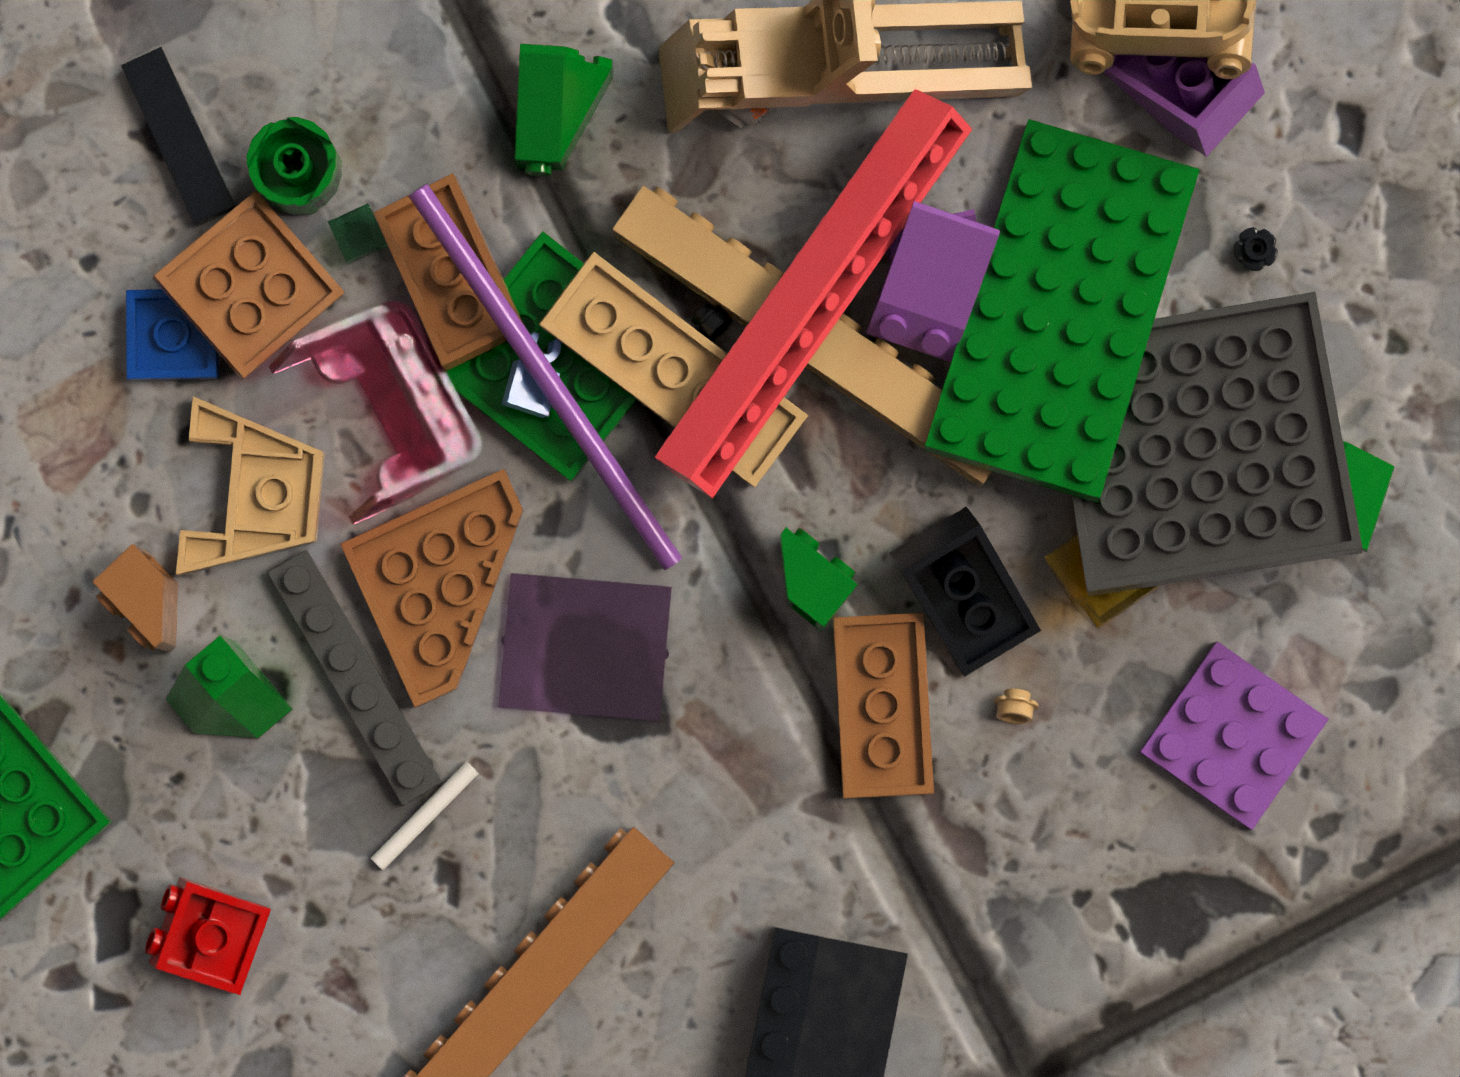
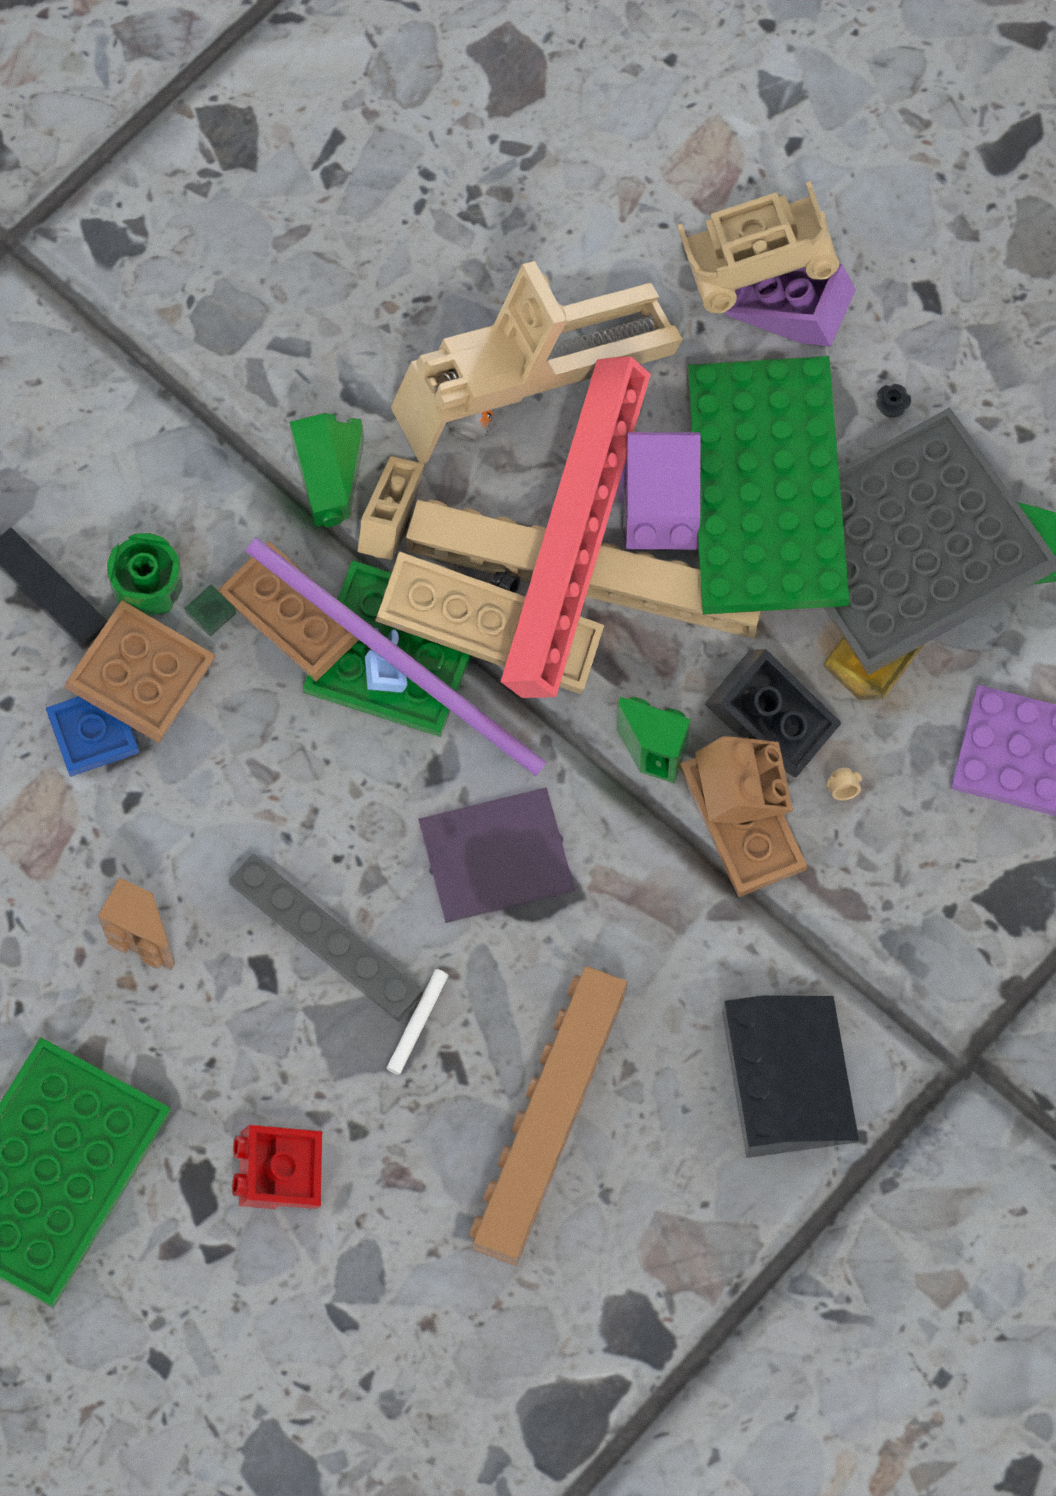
camera: 20 degrees left, 15 degrees down
green slope [166,635,293,739] -> none
tan wing [176,396,325,576] -> none
clear pink windscreen [269,301,481,524] -> none
medium nougat plate [340,469,524,708] -> none
none -> tan slope [358,456,425,560]
none -> medium nougat slope [695,736,793,824]

